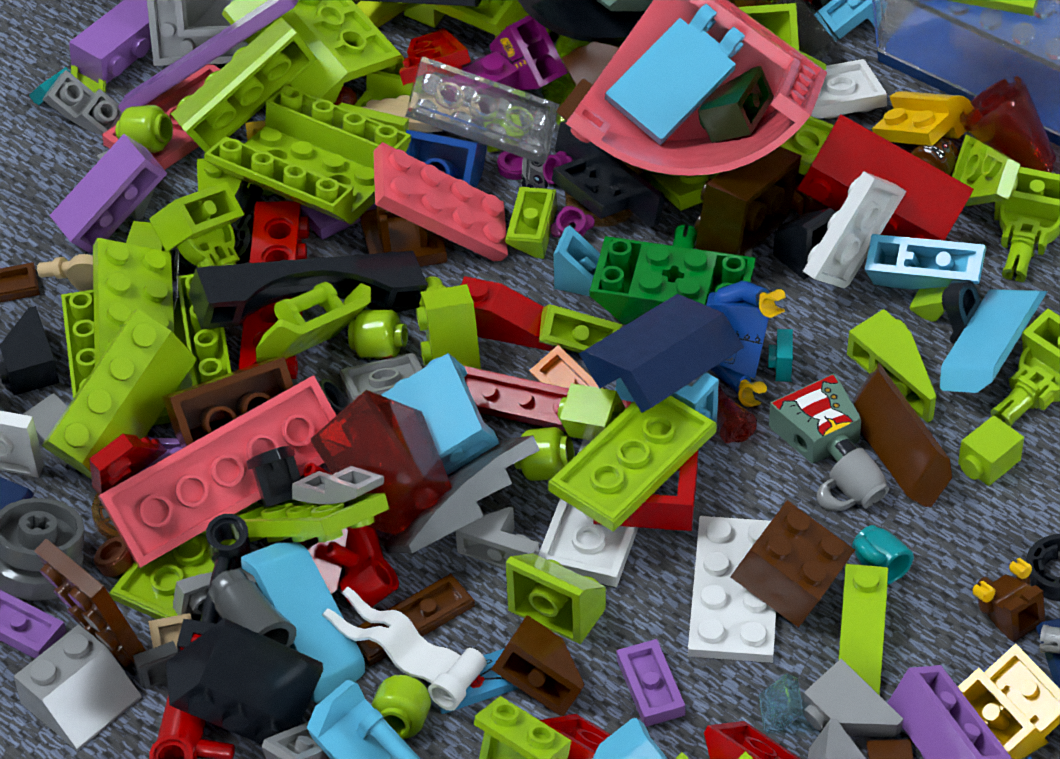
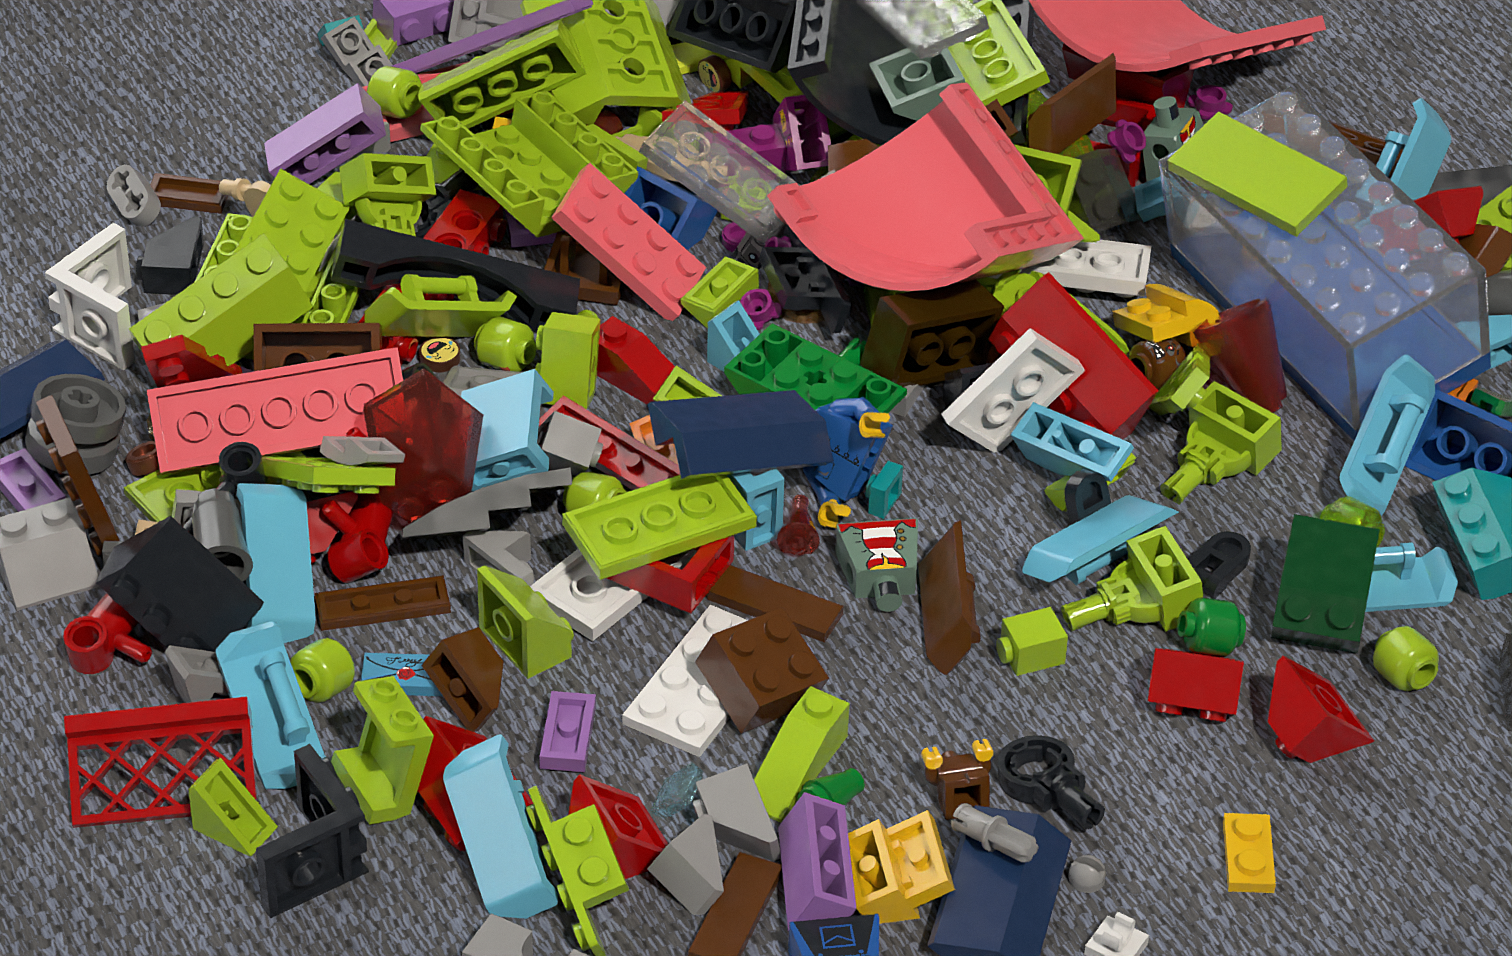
camera: 20 degrees right, 5 degrees down
black tile [246,446,301,508] -> none
white flag [322,587,487,711] -> none
lime brick [558,383,626,441] -> none
medium azure tile [605,4,745,146] -> none
dark green slope [698,66,774,143] -> none
light grey piece [816,448,889,512] -> none
lime slope [847,309,936,423] -> none
teal piece [852,525,914,585] -> none
none -> tile [419,337,460,372]
none -> light grey slope [537,411,603,476]
none -> tile [698,55,732,92]
none -> reddish brown tile [707,565,844,643]
none -> green cone [798,768,865,806]

